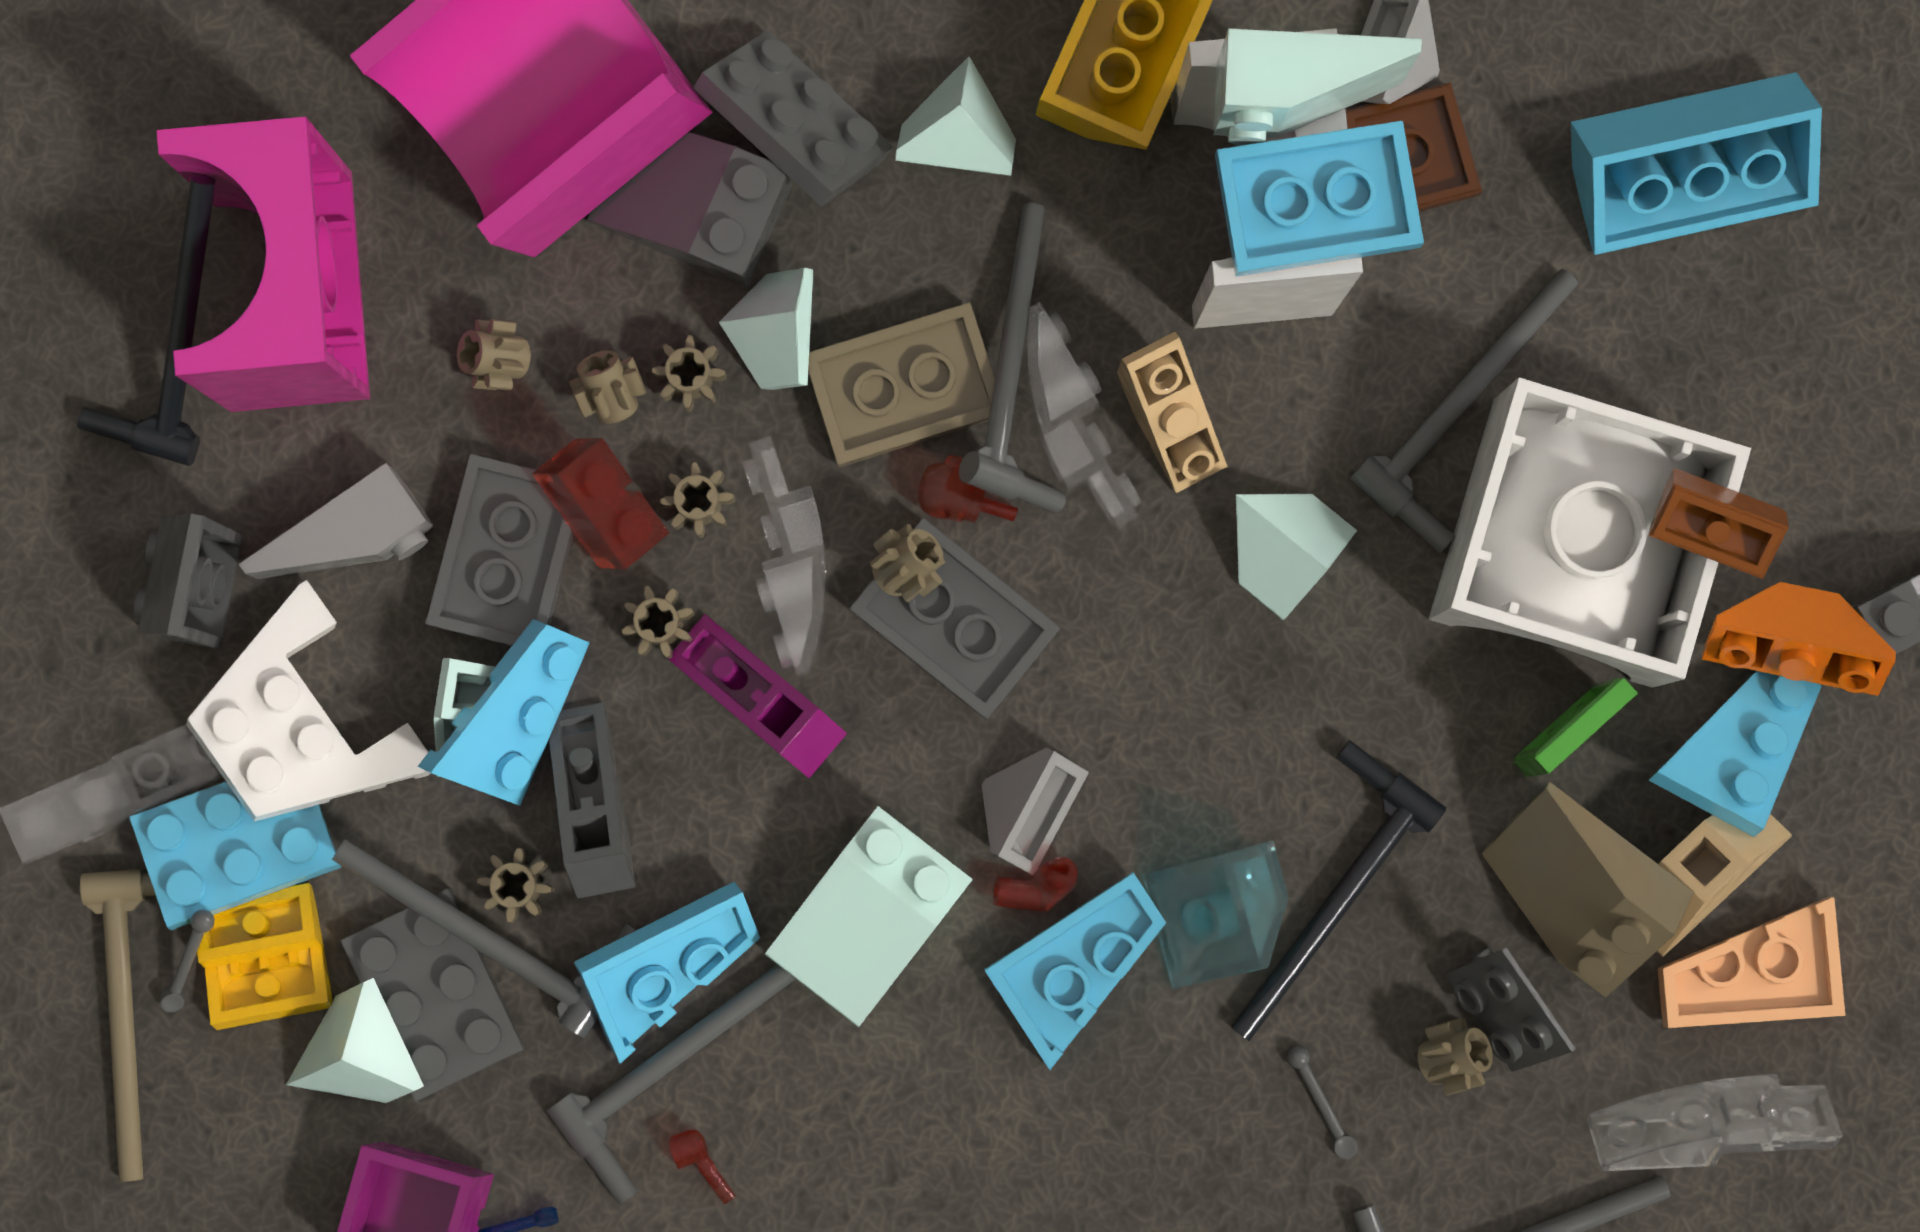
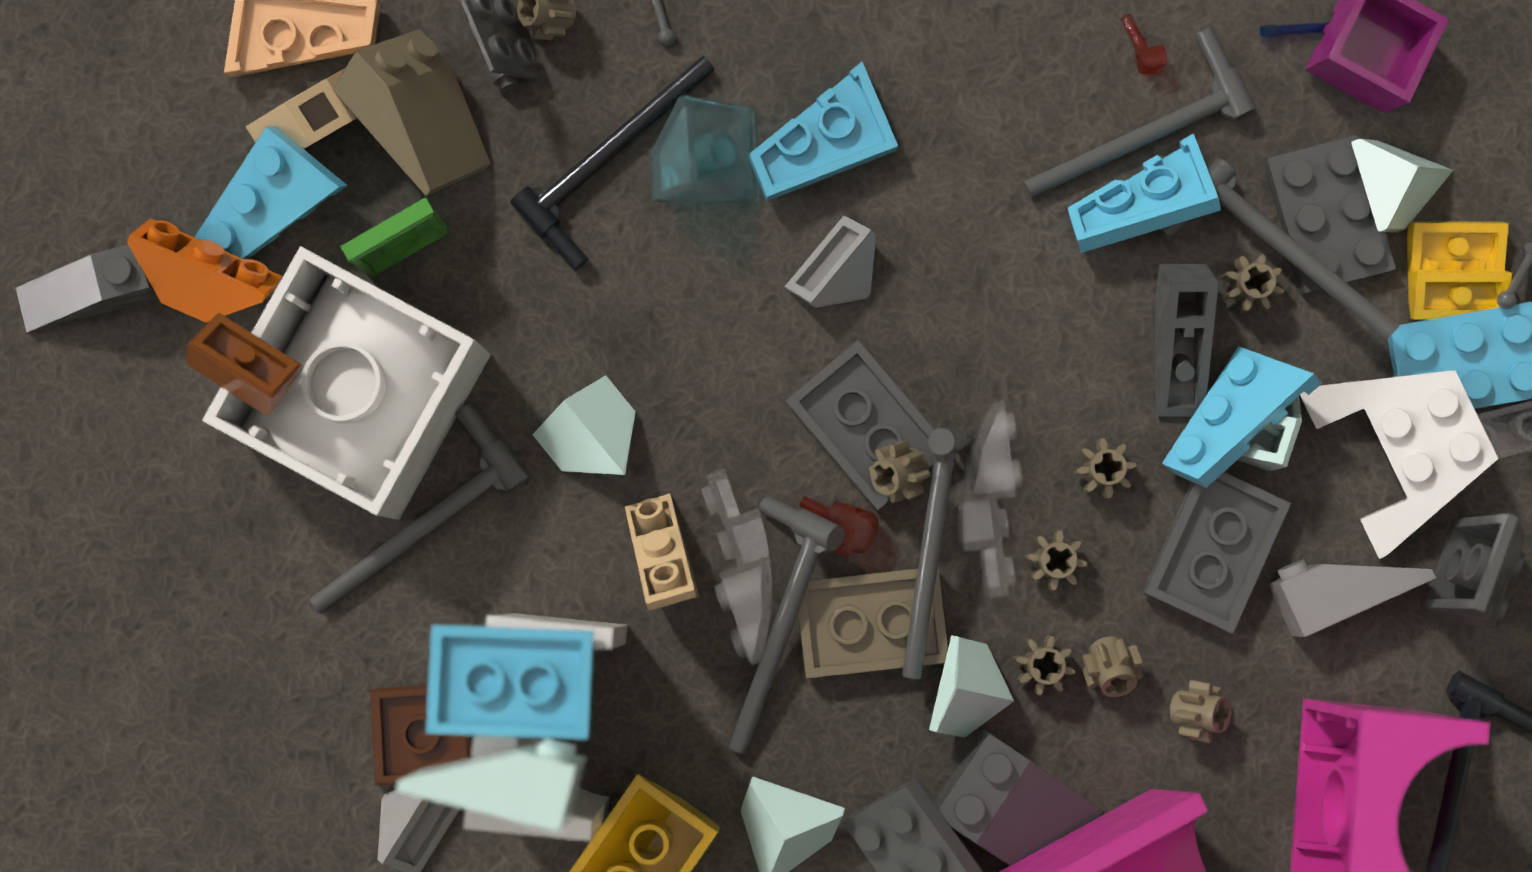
camera: 165 degrees left, 0 degrees up
clear red piece [532,438,669,570] -> none
magenta slope [667,614,847,778] -> none
light aqua slope [765,806,973,1027] -> none
clear red arm [993,857,1078,912] -> none
medium azure slope [1571,72,1822,255] -> none
none -> dark grey bar [902,427,973,679]

